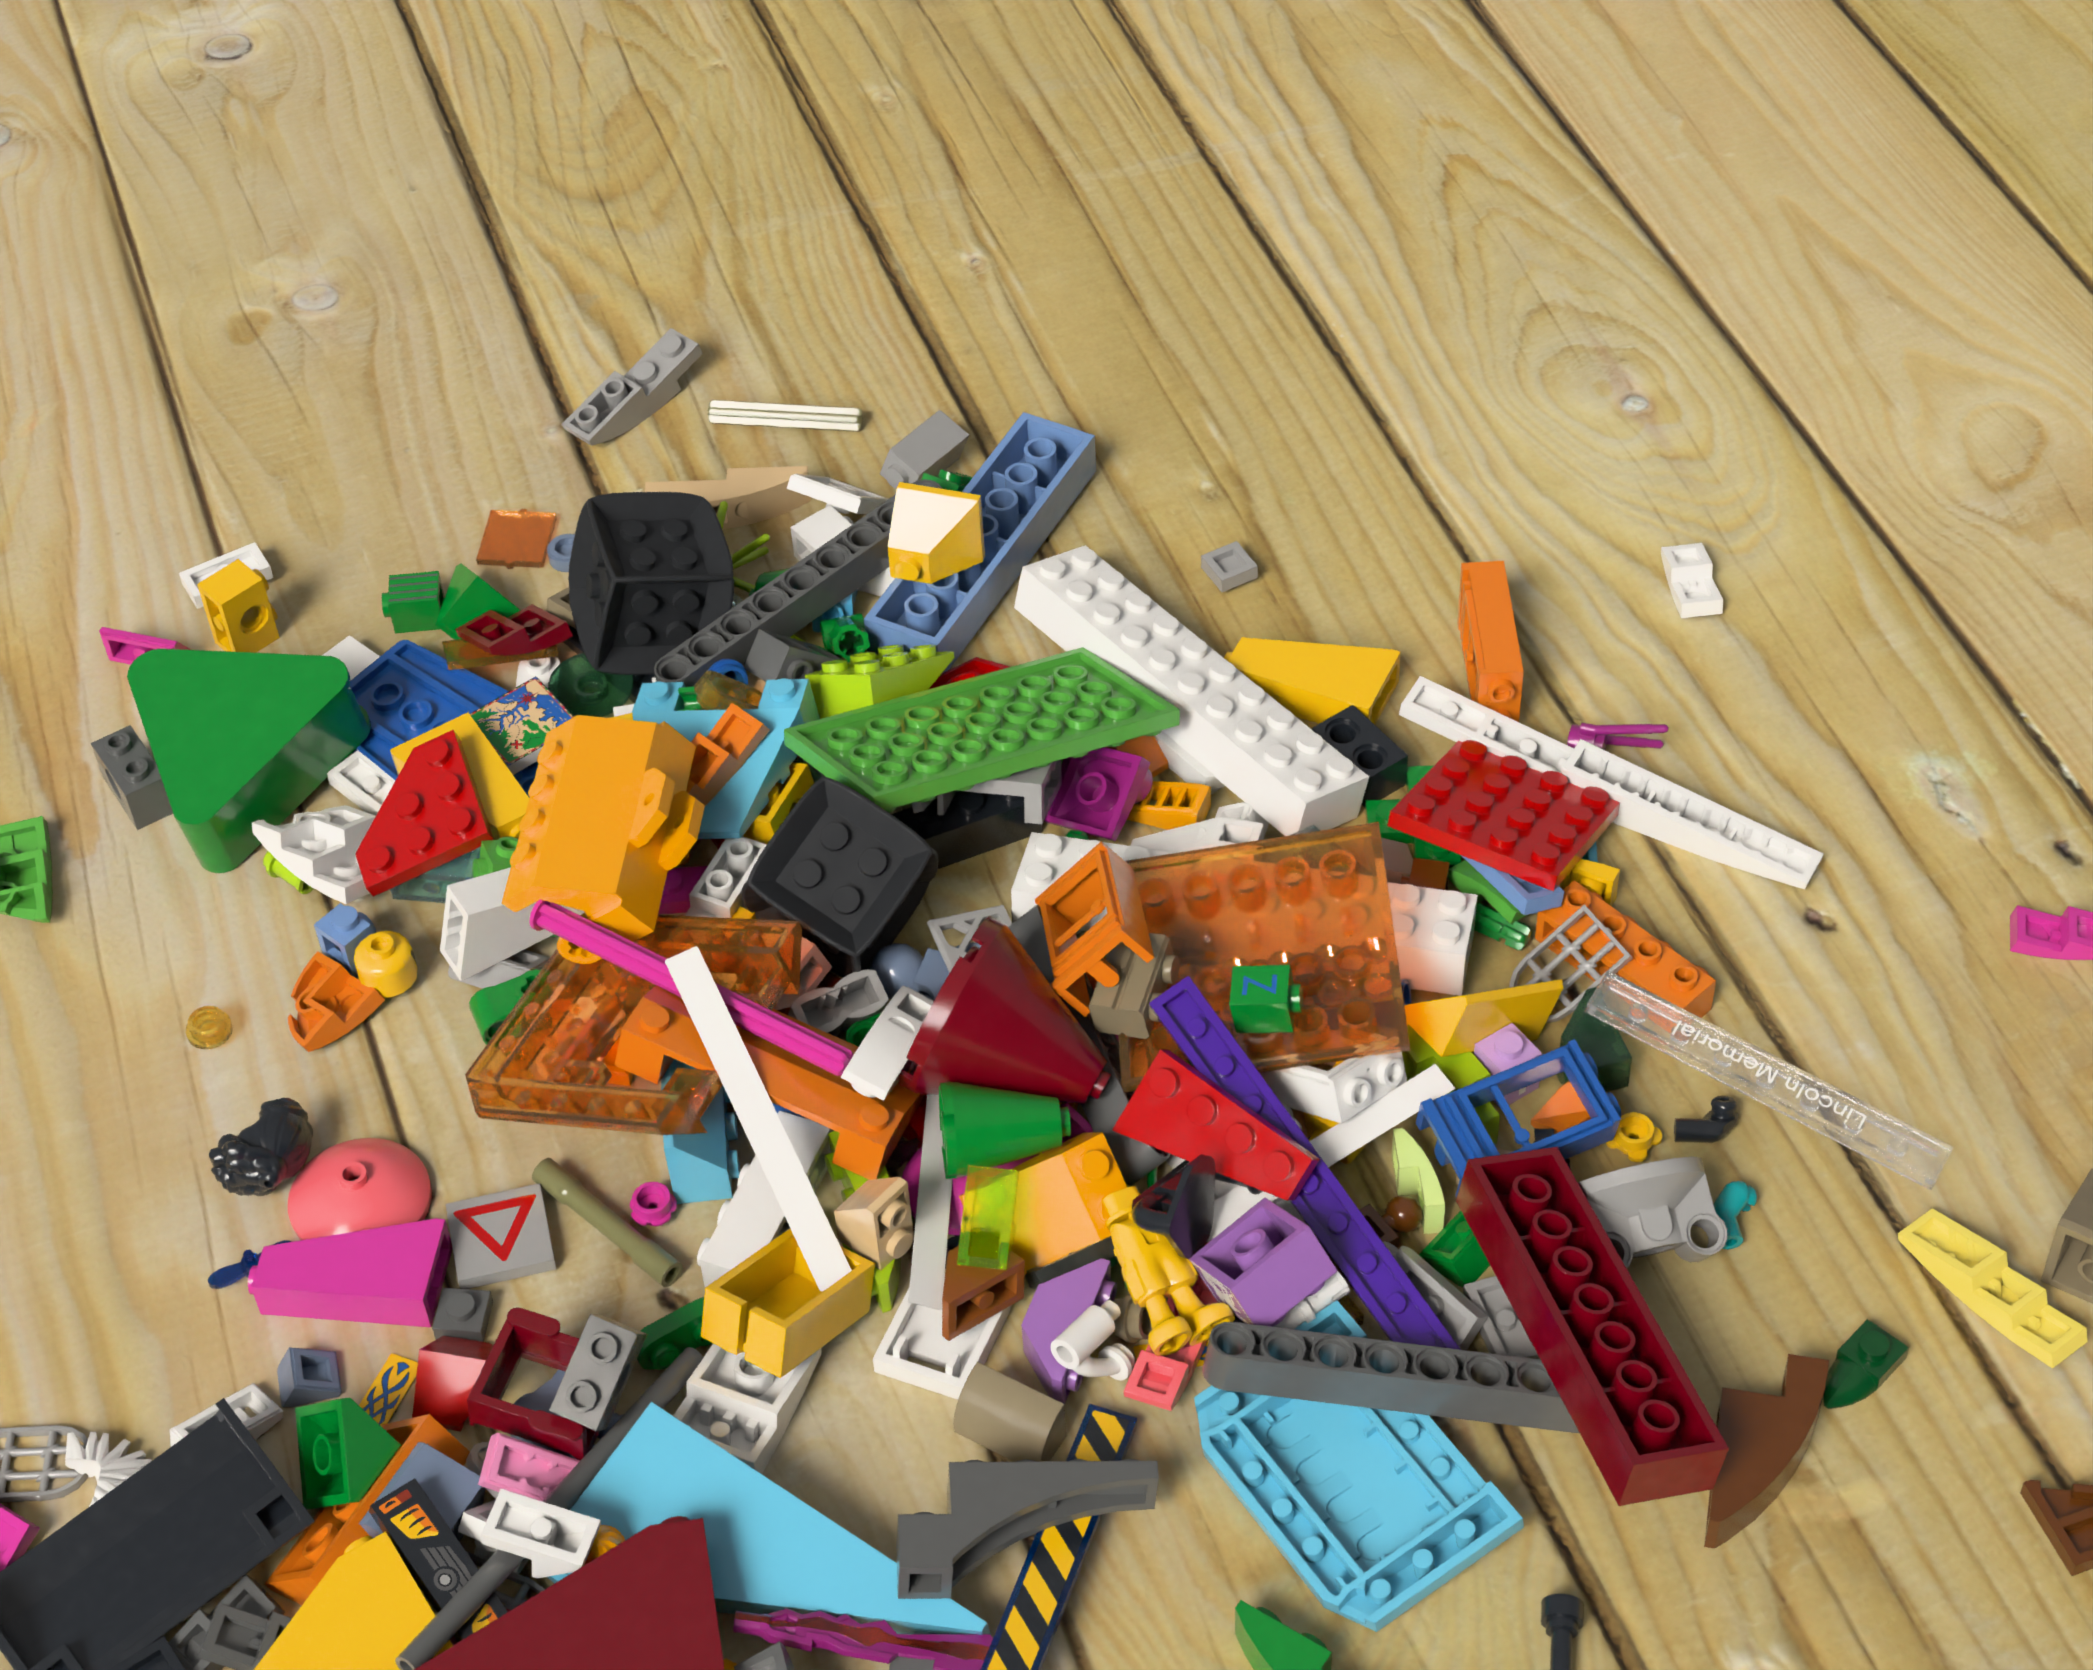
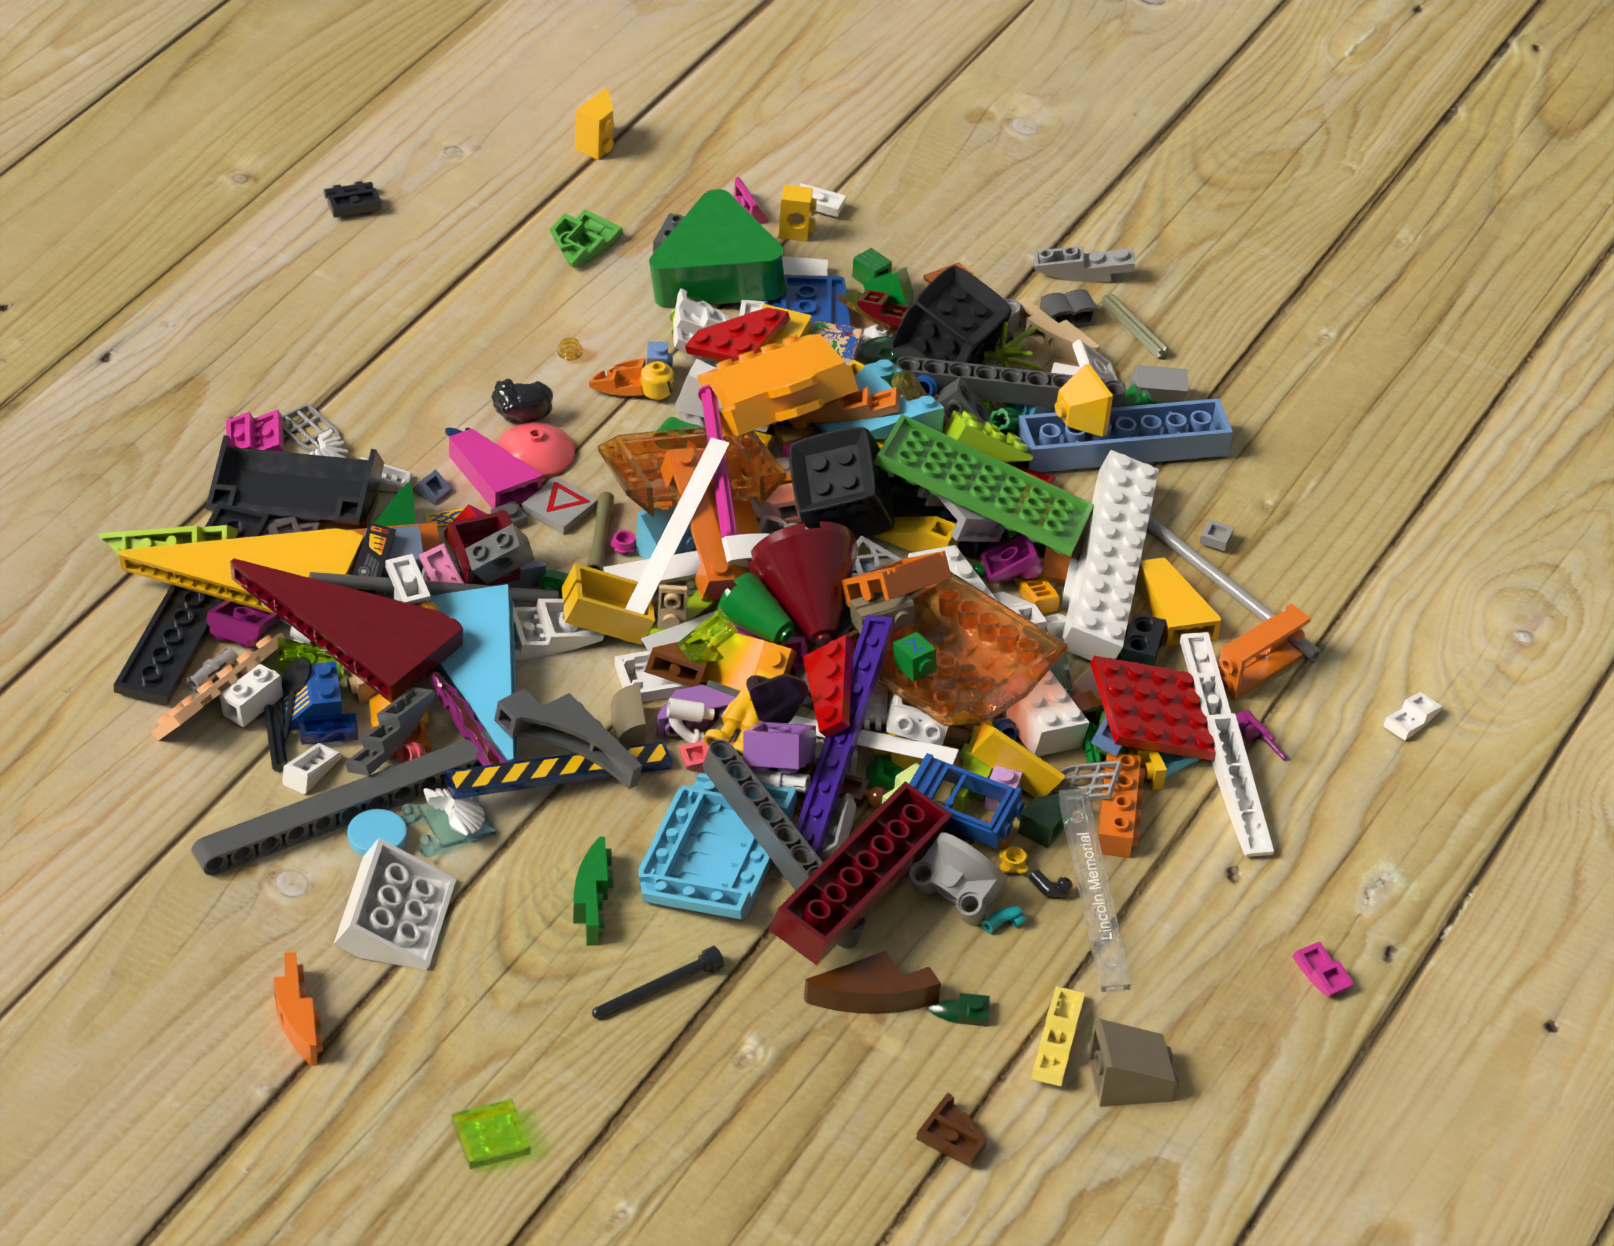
camera: 45 degrees right, 5 degrees down
none -> green slope [866,756,901,790]
none -> yellow slope [874,516,959,552]
none -> dark grey brick [1039,289,1098,327]
none -> light grey piece [1147,515,1321,661]

